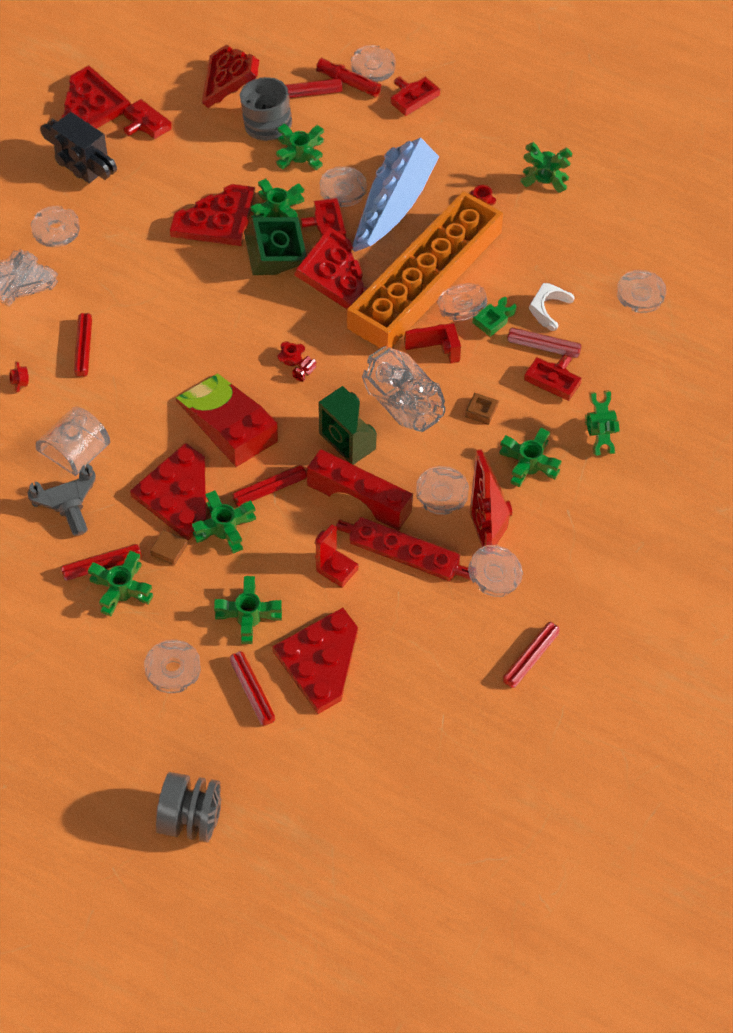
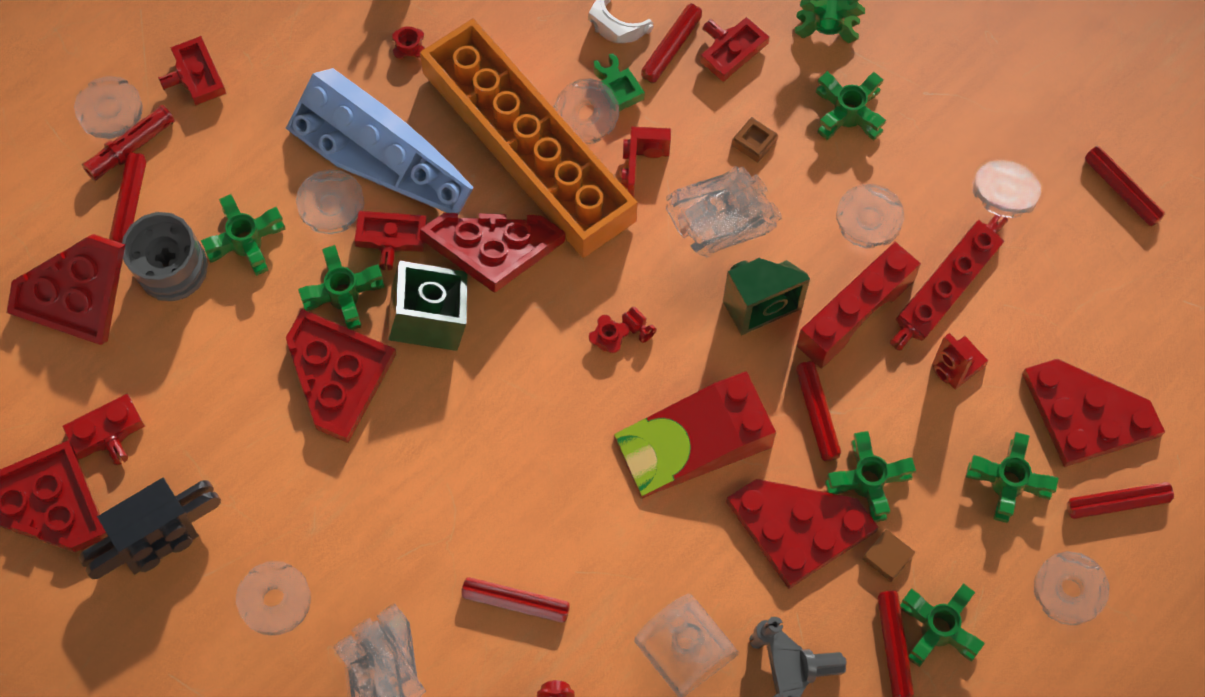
camera: 75 degrees left, 10 degrees up
red wedge [469,449,513,556] -> none

